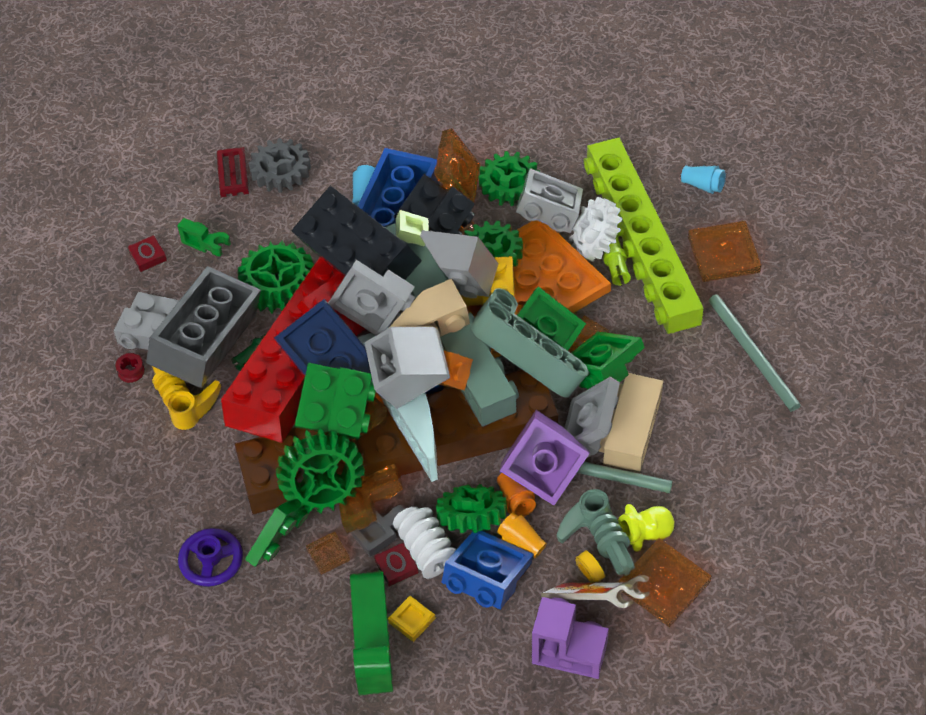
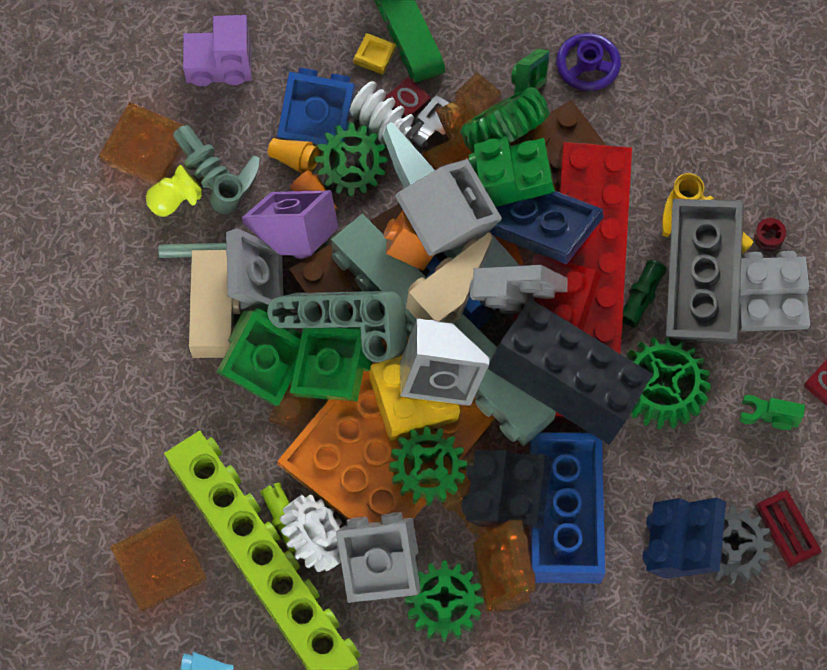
camera: 160 degrees right, 15 degrees up
medium azure cone [352,165,375,206] -> none
yellowish green plate [396,210,429,246] -> none
dark tan flag [541,575,650,608] -> none
yellow tile [575,550,605,582] -> none
sand green piece [709,294,801,412] -> none
none -> dark blue plate [643,497,726,579]

